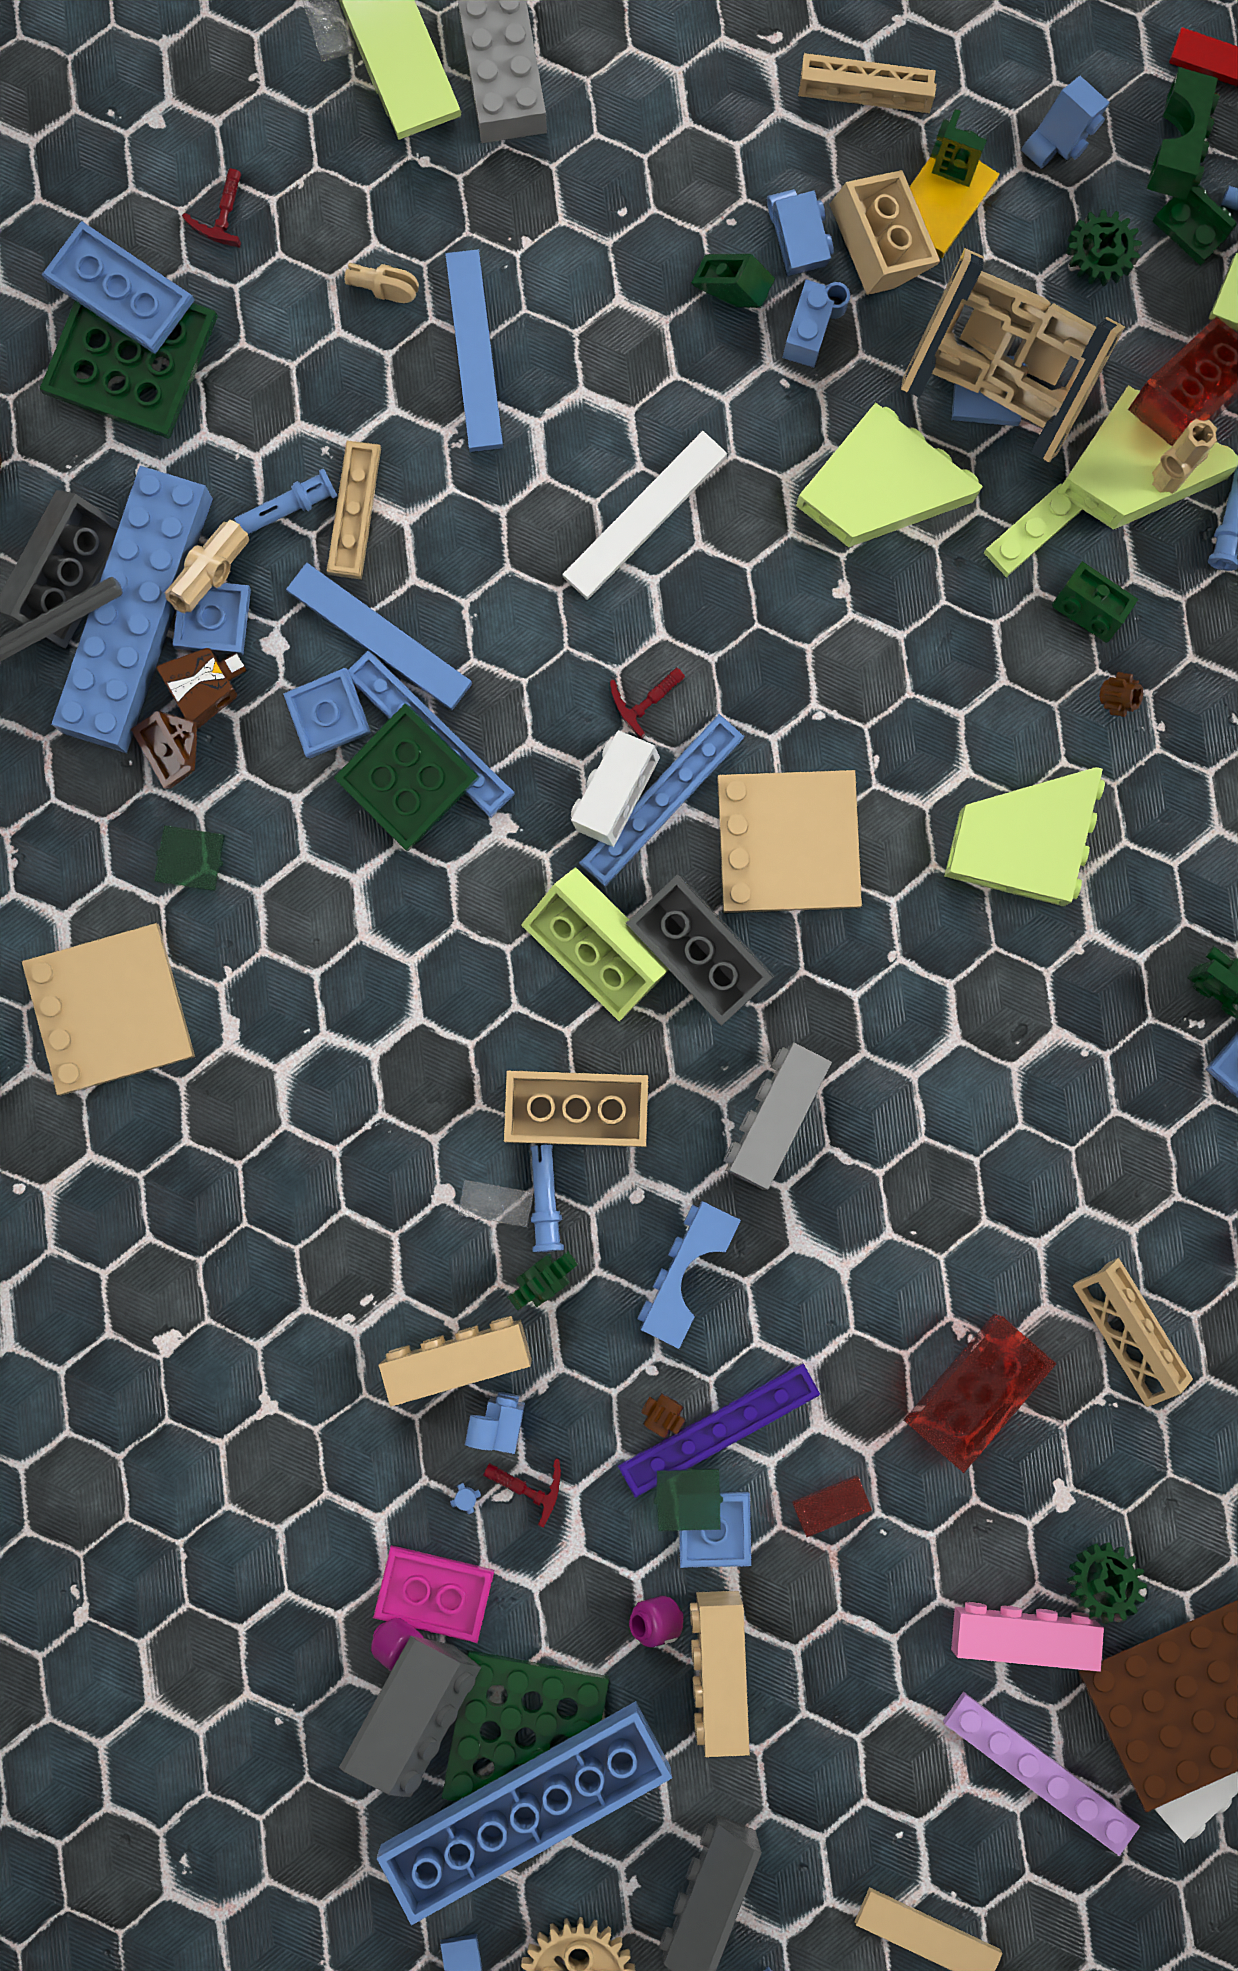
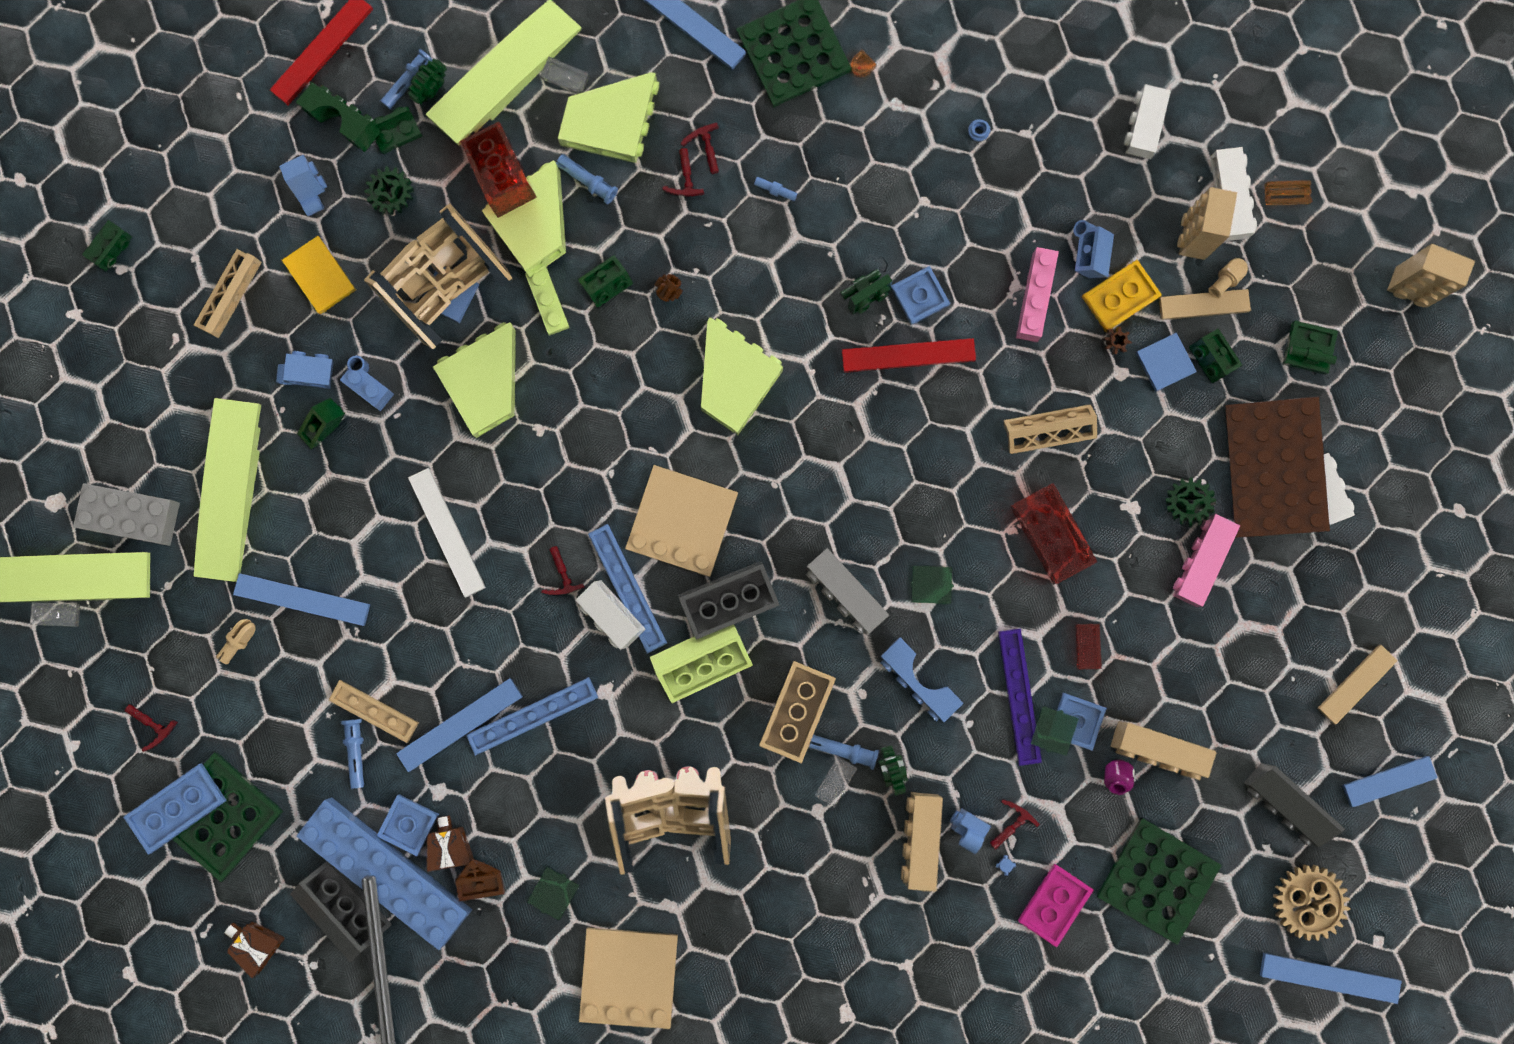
camera: 60 degrees left, 0 degrees up
tan piece [165,520,249,614] -> none
medium blue tile [283,668,371,759] -> none
dark green plate [334,703,480,851] -> none
dark grey slope [339,1636,481,1798] -> none
magenta head [371,1618,423,1671] -> none
medium blue brick [377,1701,672,1925] -> none
reddish brown gear [641,1393,686,1438] -> none
tan slope [829,170,940,295] -> none
dark green bracket [930,109,987,187] -> none
lavender plate [943,1691,1140,1856] -> none
tan piece [1152,419,1217,494] -> none
none -> yellowish green slope [194,398,261,582]
none -> tan container [605,767,731,875]
none -> red tile [842,338,976,372]
none -> clear green piece [910,566,954,604]

